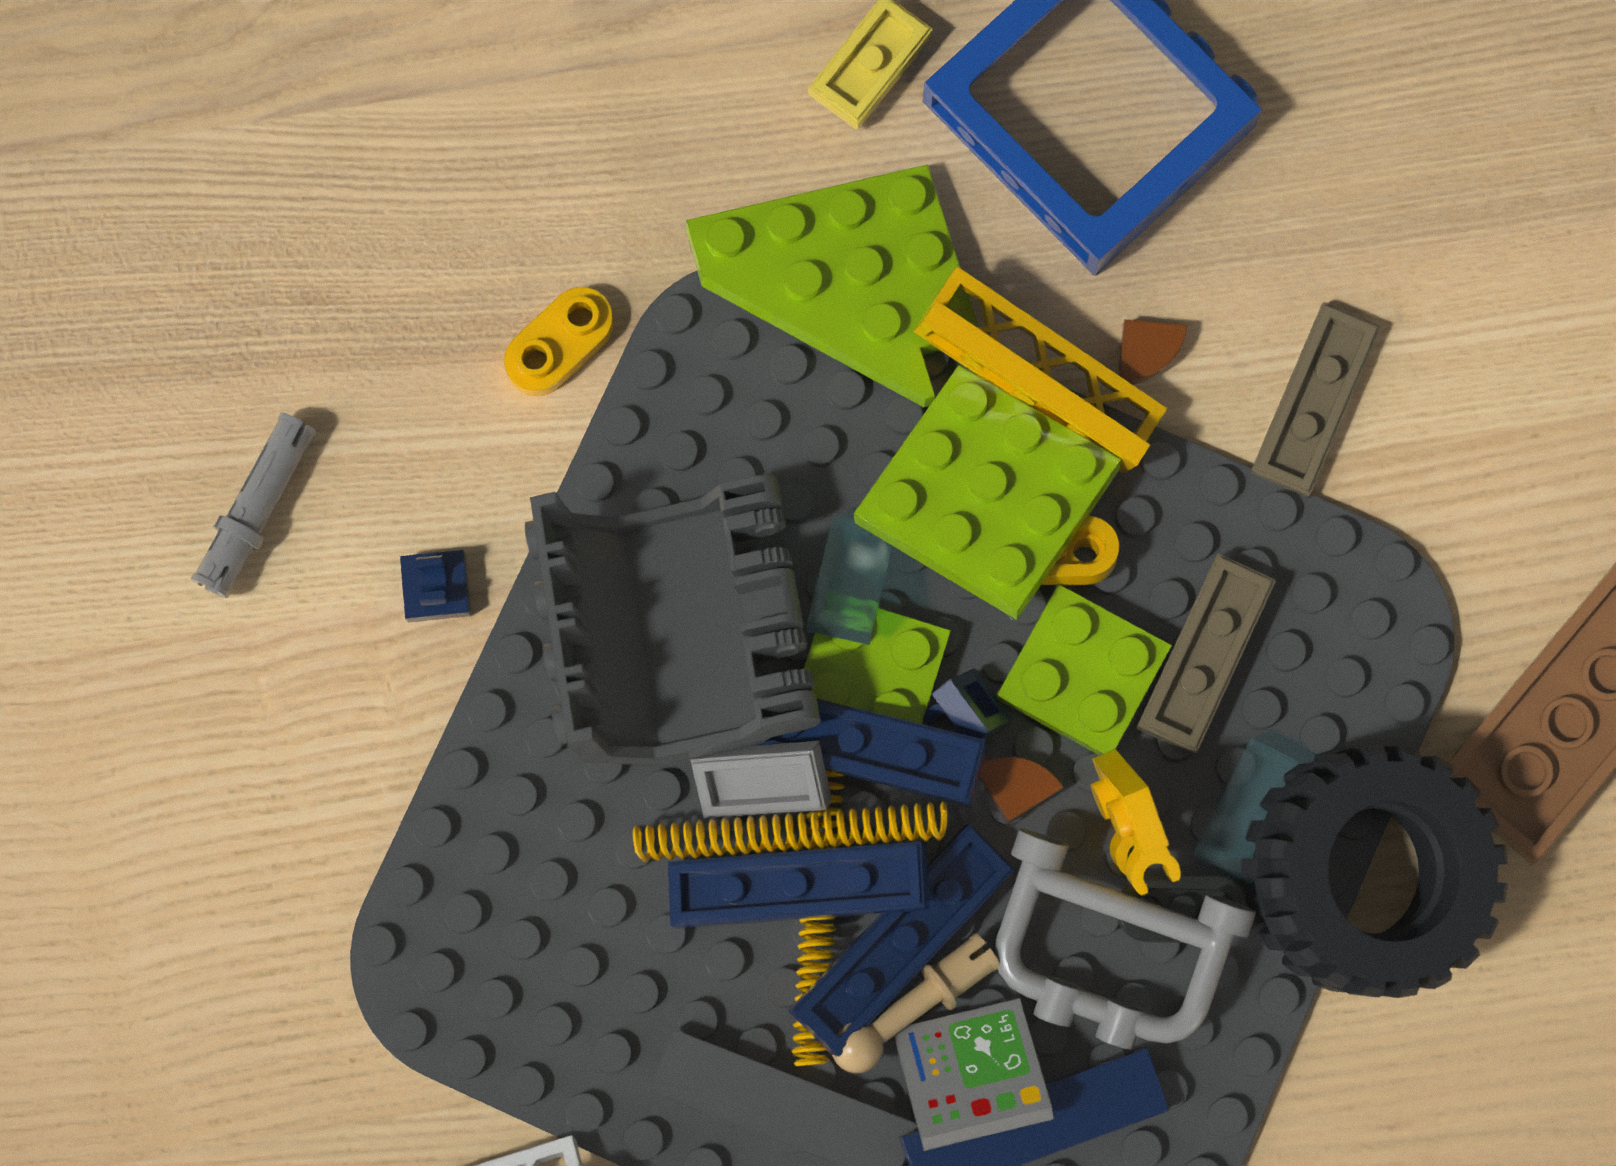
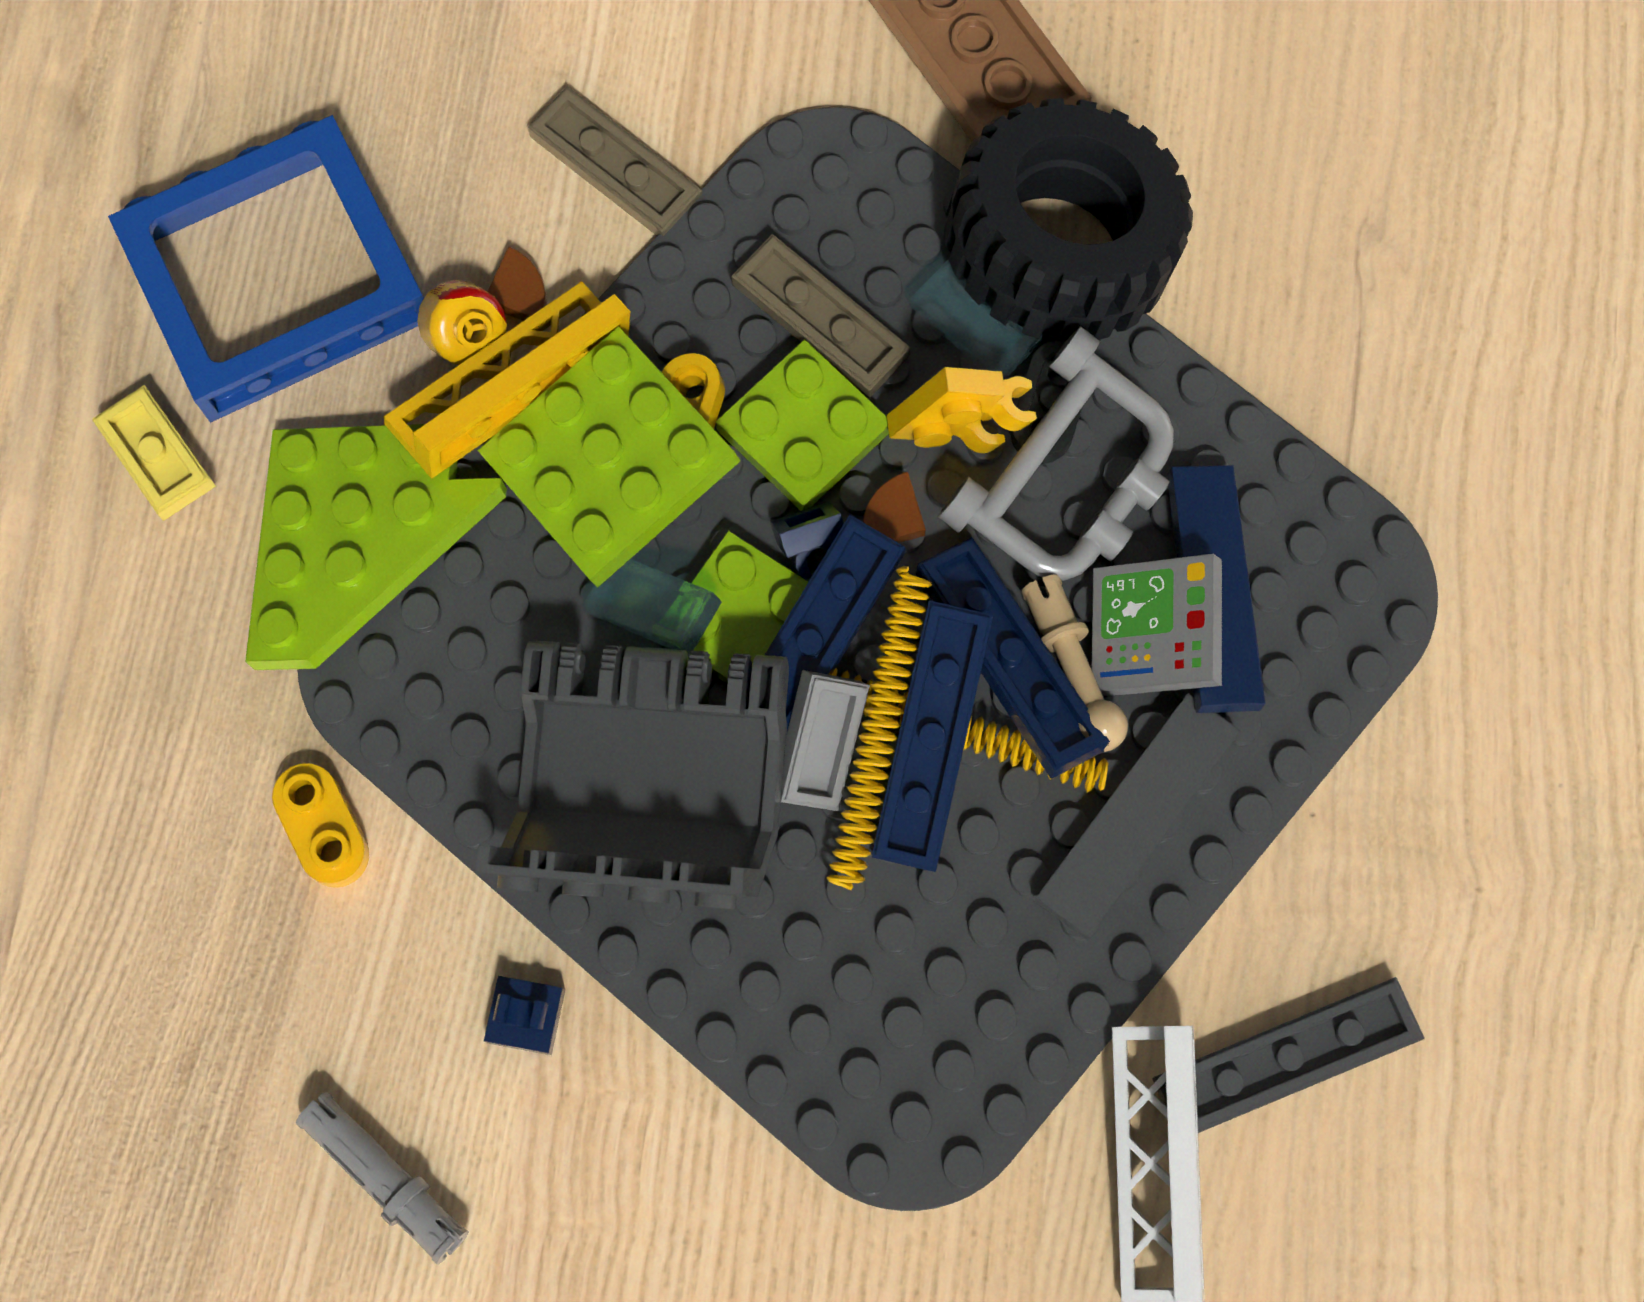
camera: 75 degrees left, 5 degrees down
none -> yellow head [417,280,507,365]

